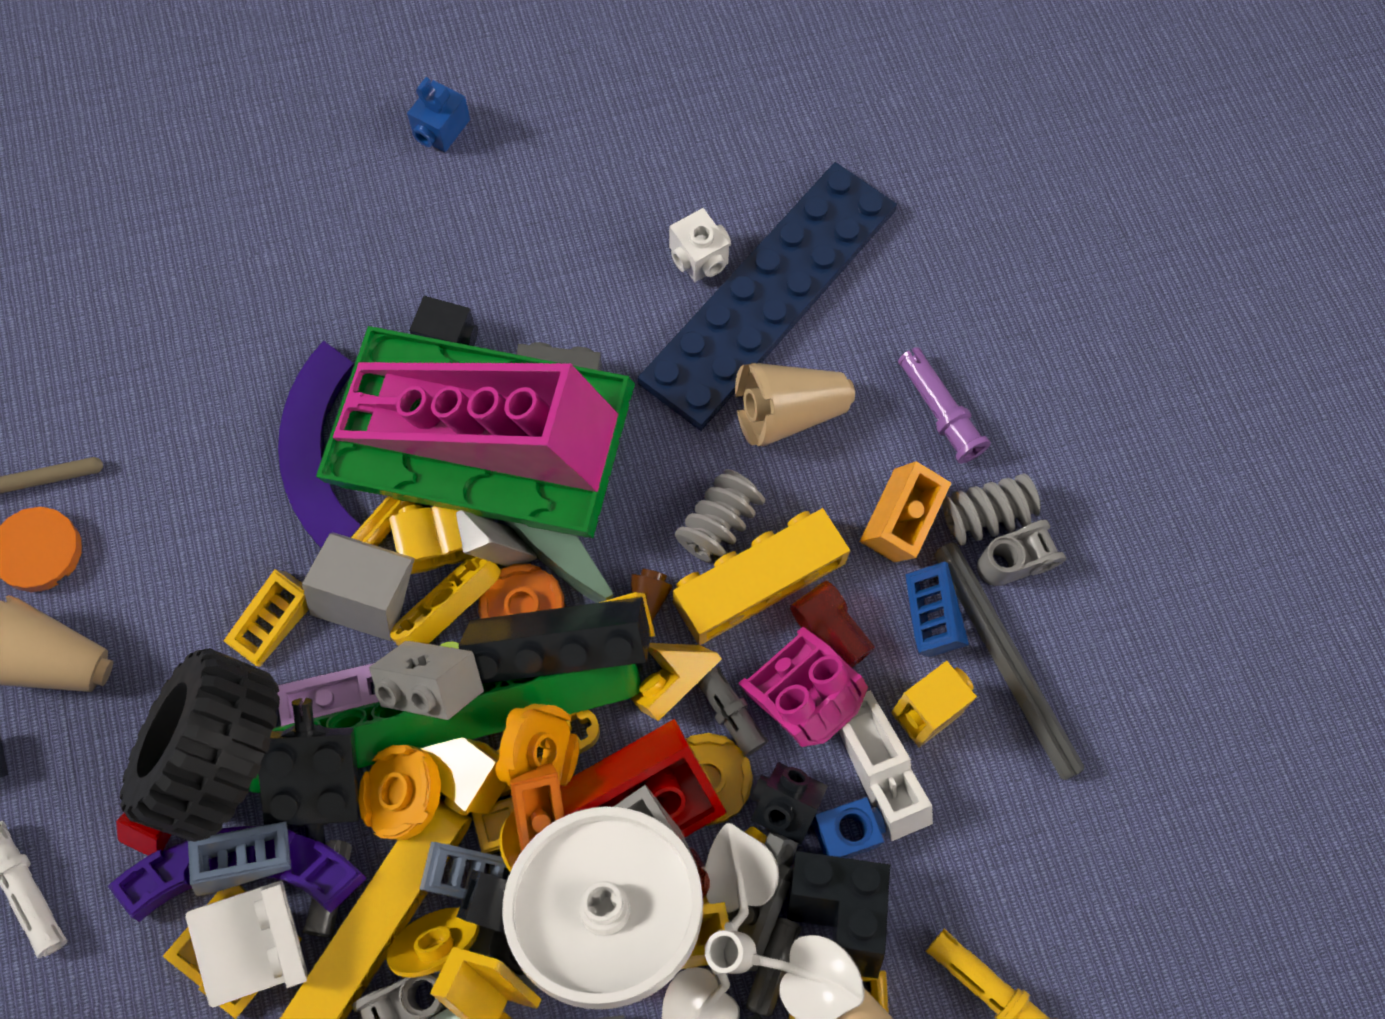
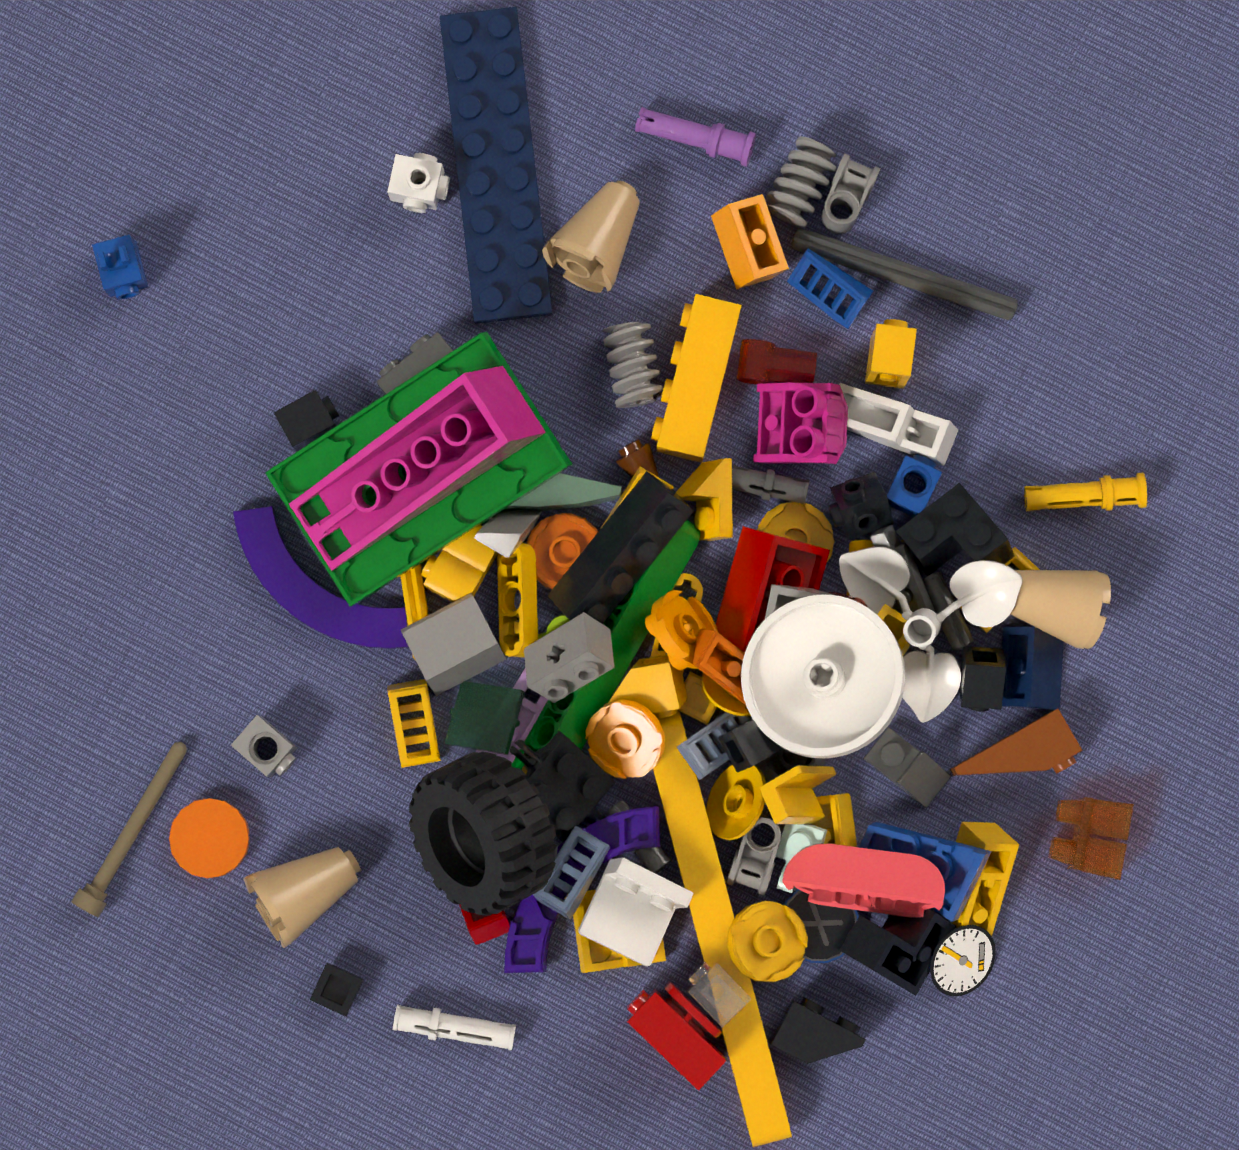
camera: 40 degrees left, 15 degrees up
none -> light grey brick [231,715,298,778]
none -> clear green piece [445,681,525,755]

